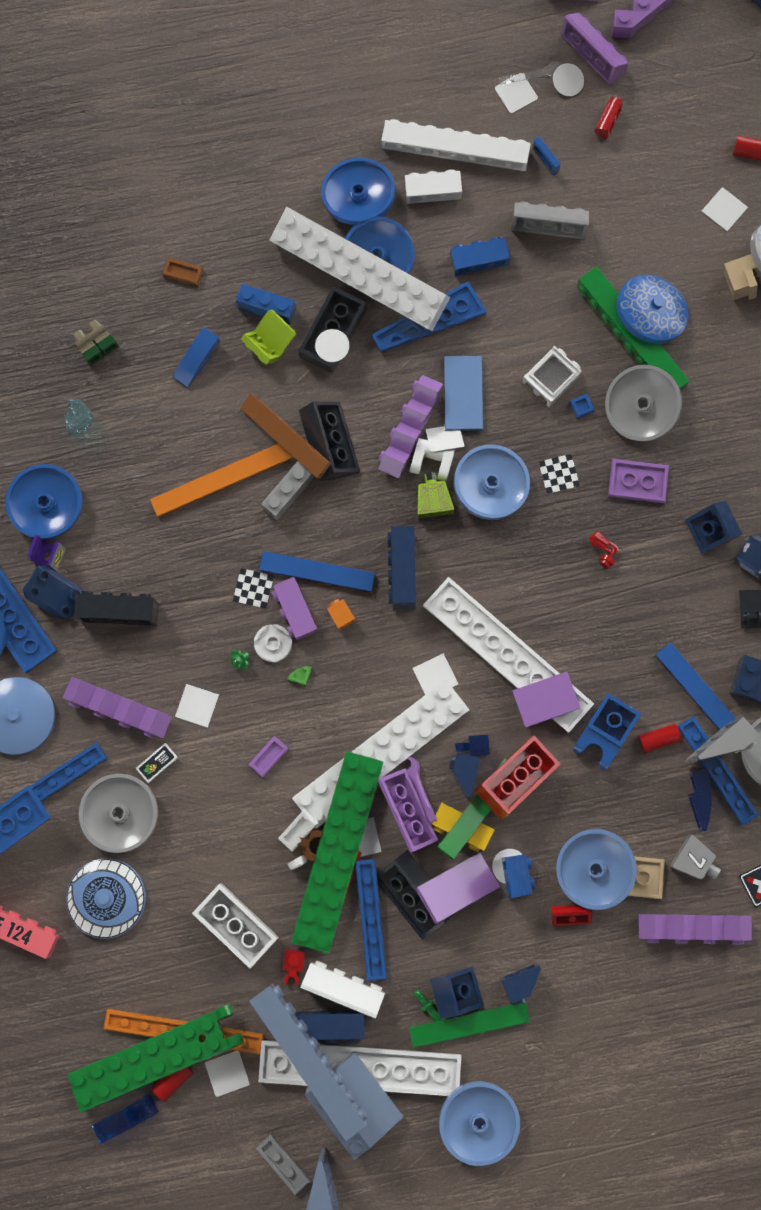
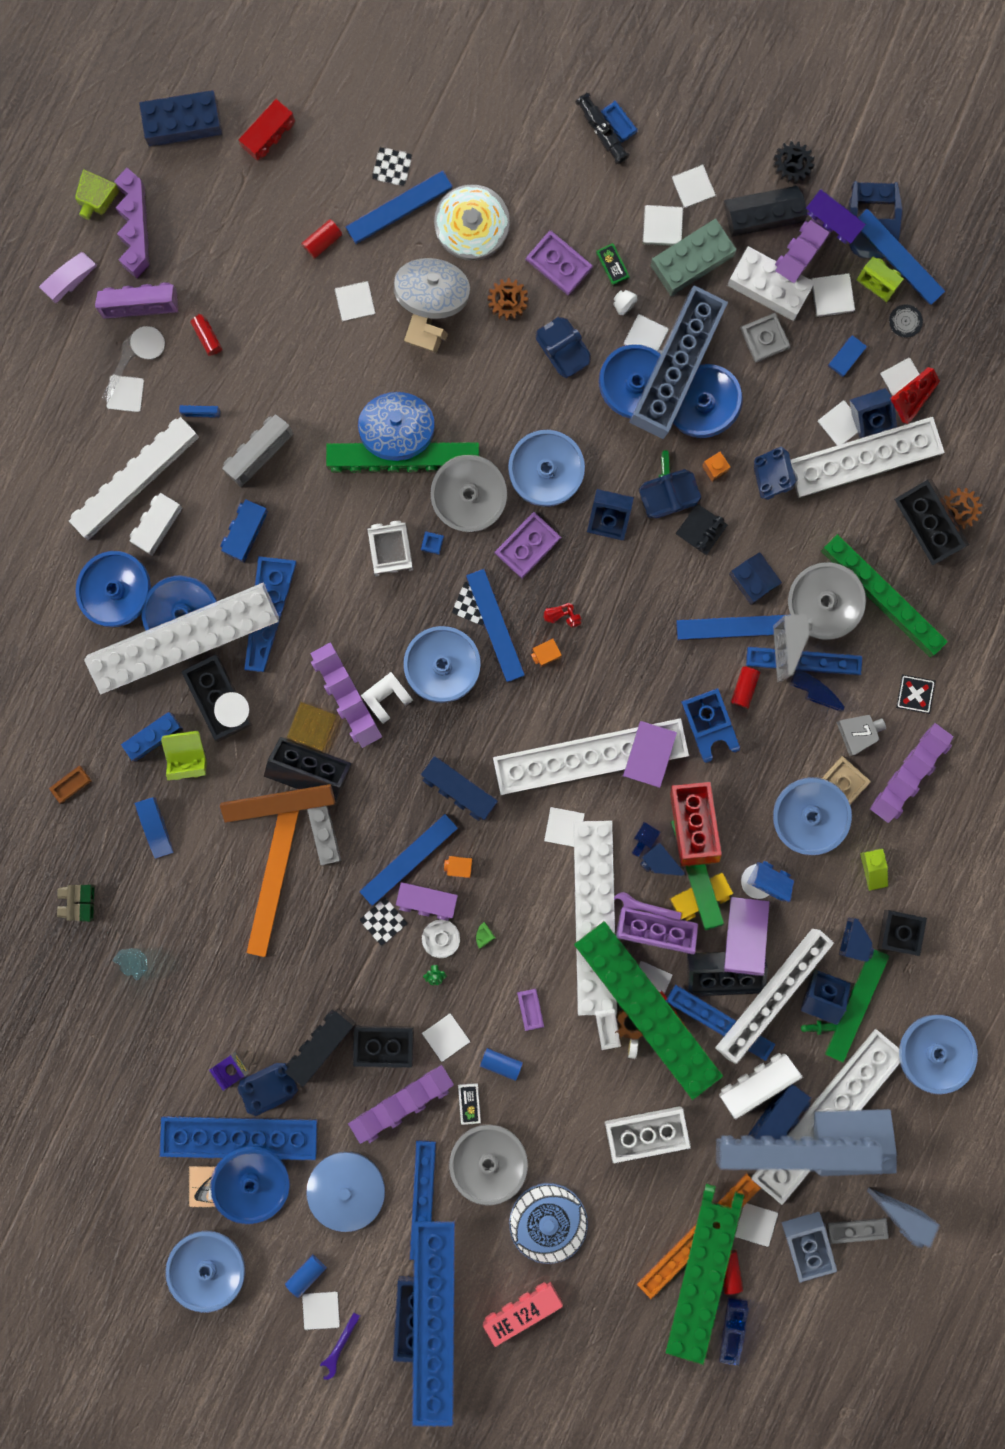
camera: 55 degrees left, 5 degrees up
blue dish [5,464,83,540] -> none
red plate [283,949,305,985] -> none
lime torso [417,472,454,519] -> none
white sticker [426,426,464,452] -> none
medium blue tile [444,356,483,430] -> none
red brick [551,904,592,927] -> none
none -> clear yellow tile [287,702,337,751]
none -> black brick [353,1025,414,1068]
none -> blue tile [466,569,525,682]
none -> blue brick [480,1048,523,1081]
none -> medium blue dish [508,430,585,507]
none -> orange brick [531,639,562,667]
none -> white brick [715,929,834,1064]
none -> sand blue slope [782,1212,837,1282]
none -> lime slope [860,849,888,891]
none -> black brick [877,910,927,956]

